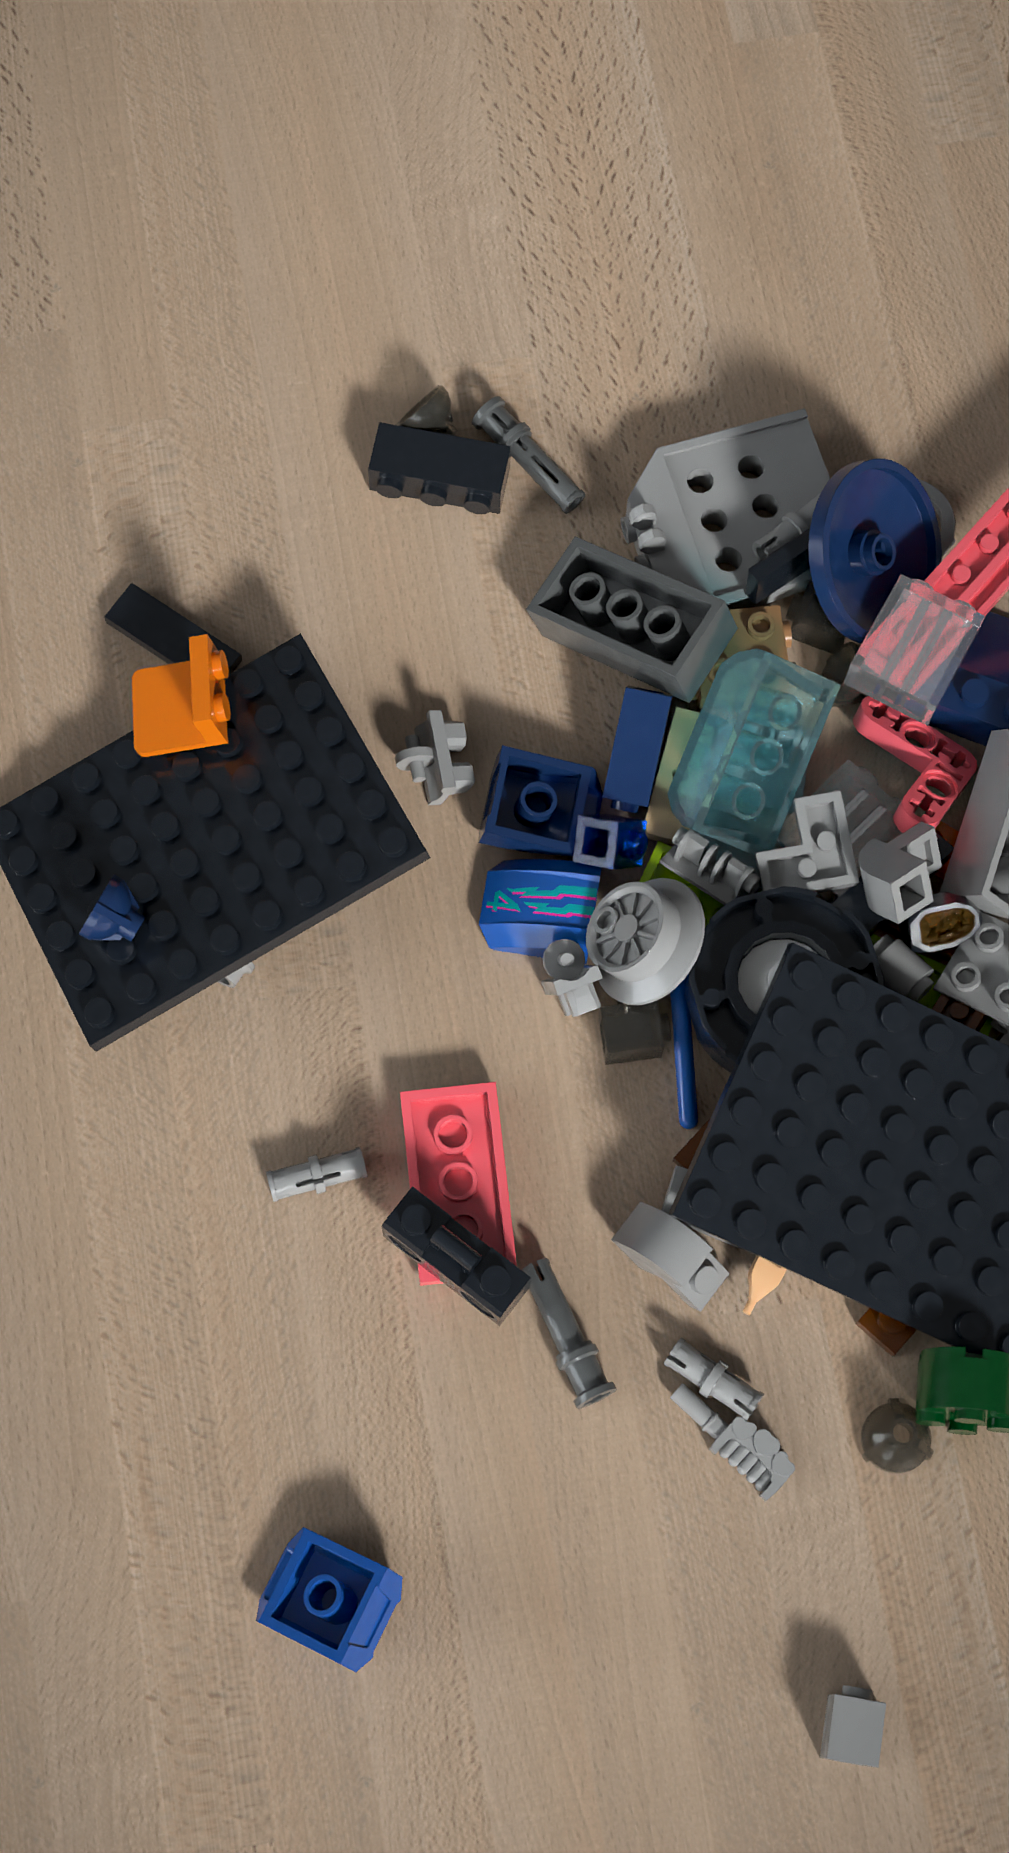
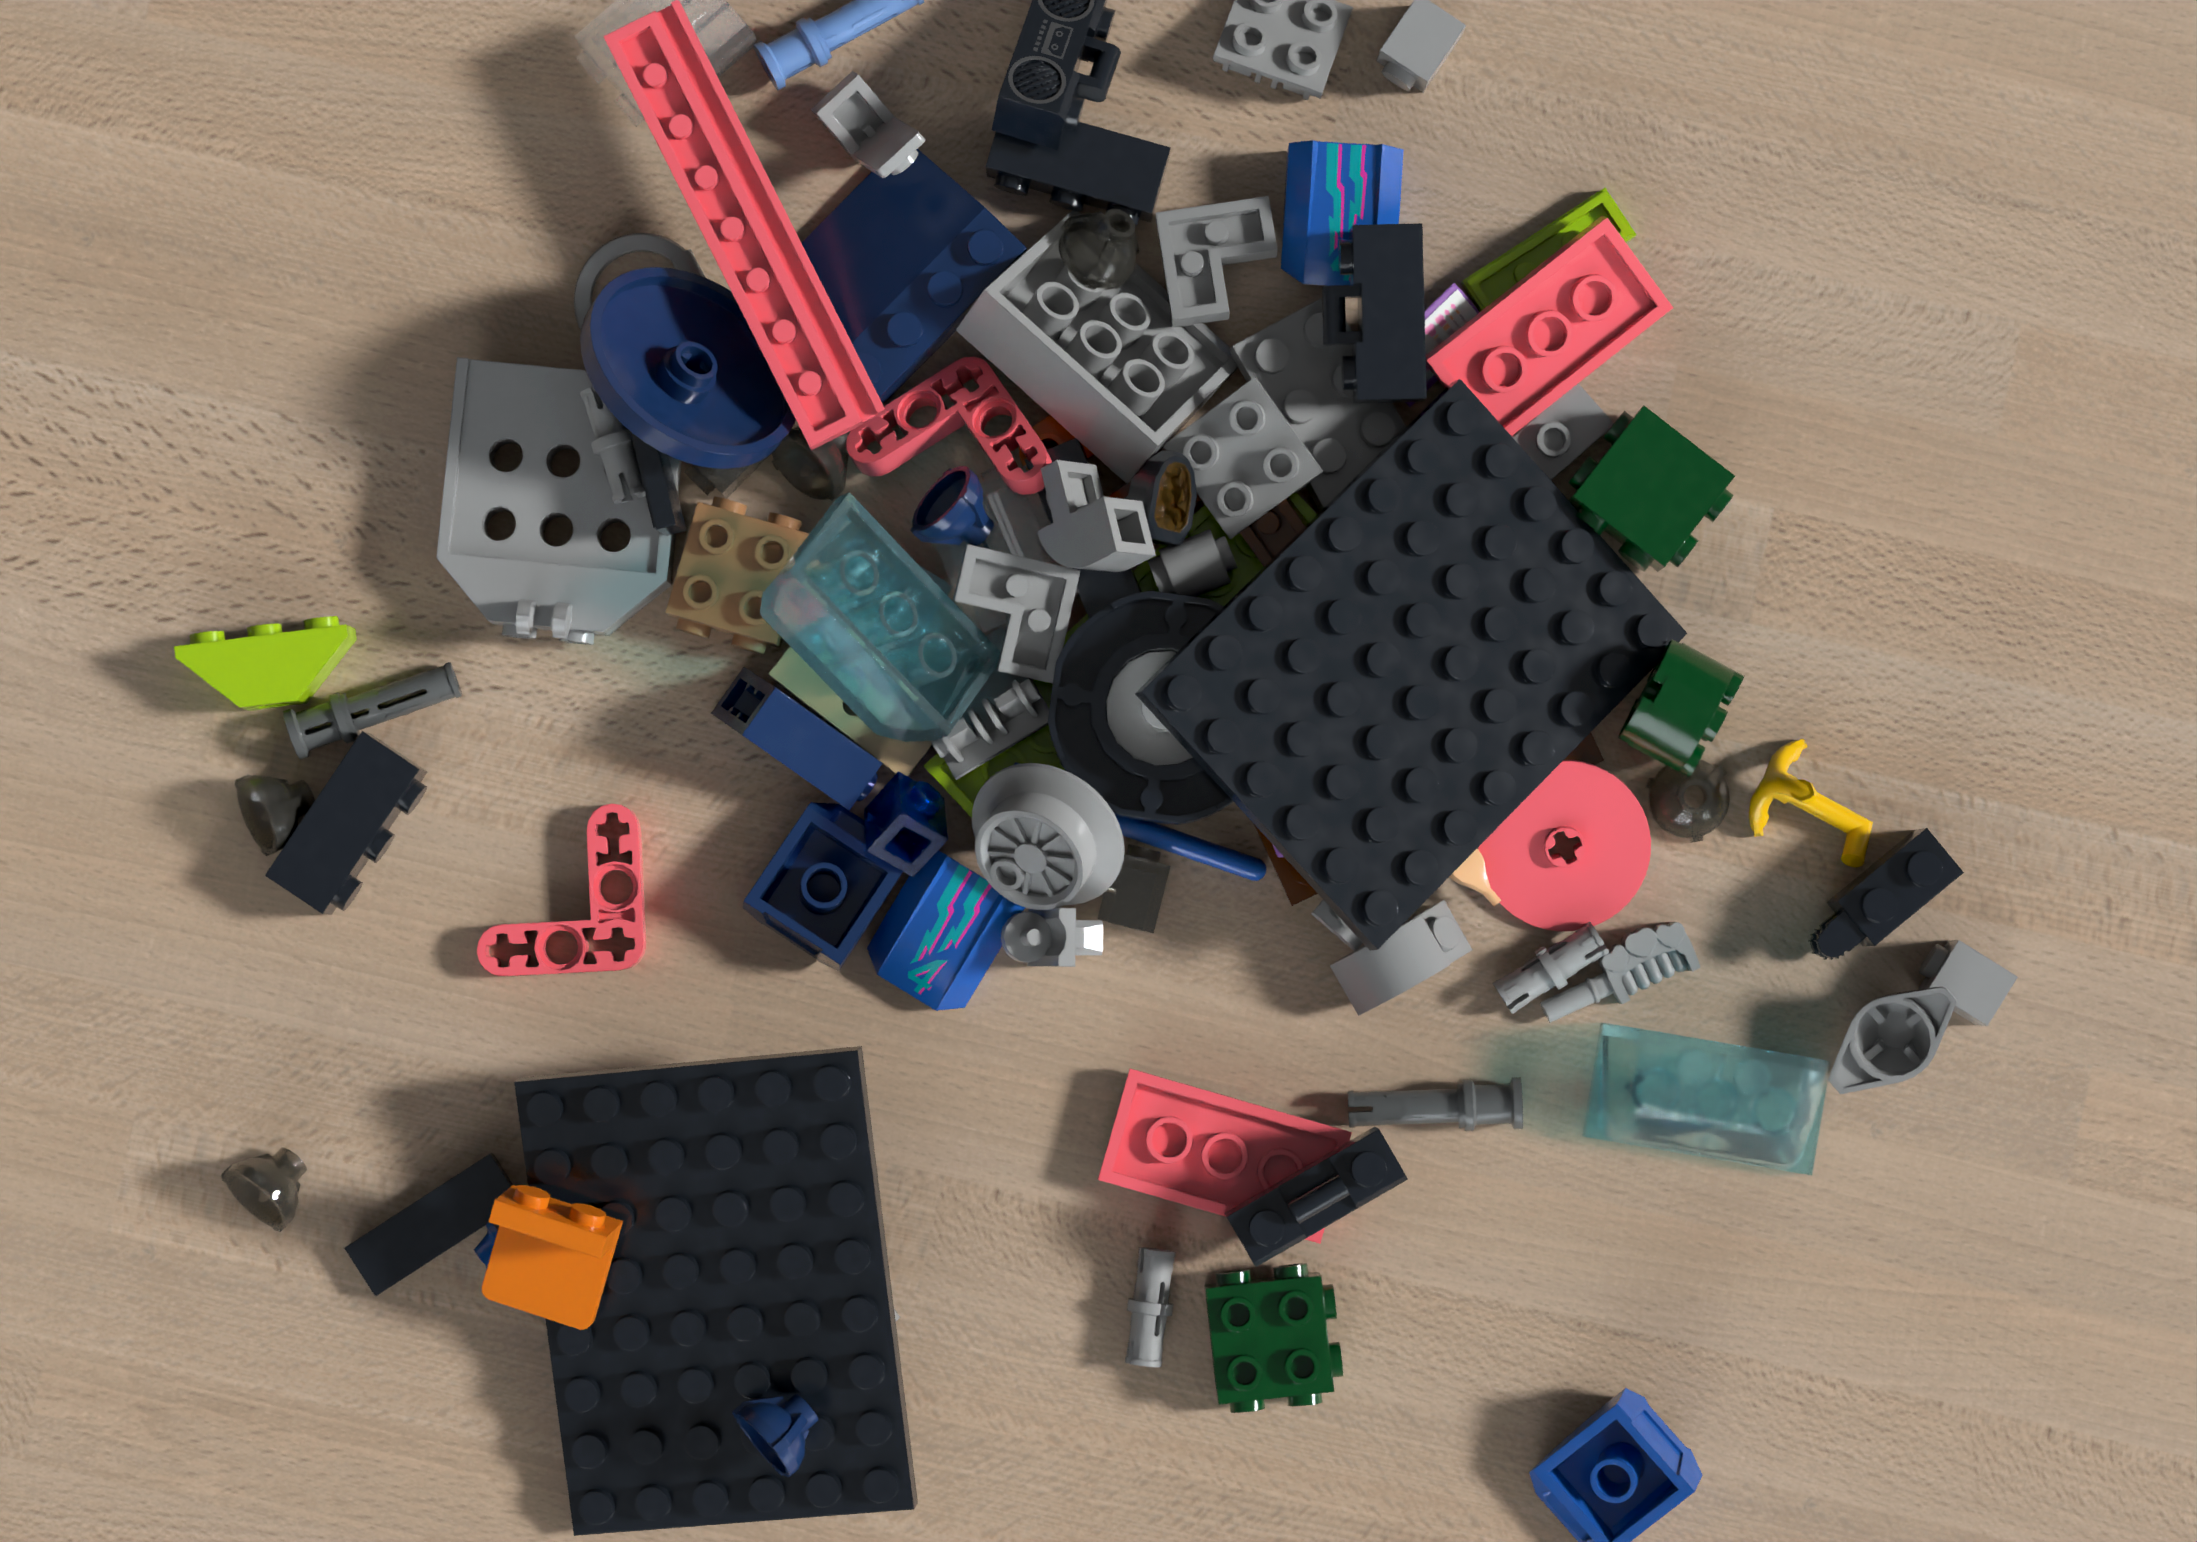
camera: 70 degrees left, 15 degrees up
light grey hips [395,710,475,805] -> none
dark grey brick [526,536,738,703] -> none
clear brick [844,574,986,726] -> none
none -> lime slope [174,616,357,711]
none -> clear smoke piece [221,1147,307,1232]
none -> coral beam [477,804,646,976]
none -> dark blue piece [910,466,994,546]
none -> dark green brick [1204,1263,1343,1413]
none -> coral piece [1478,760,1651,931]
none -> clear light blue windscreen [1582,1023,1831,1175]
none -> yellow piece [1748,739,1873,867]
none -> black hinge [1808,828,1964,960]
none -> light grey hat [1828,986,1957,1094]

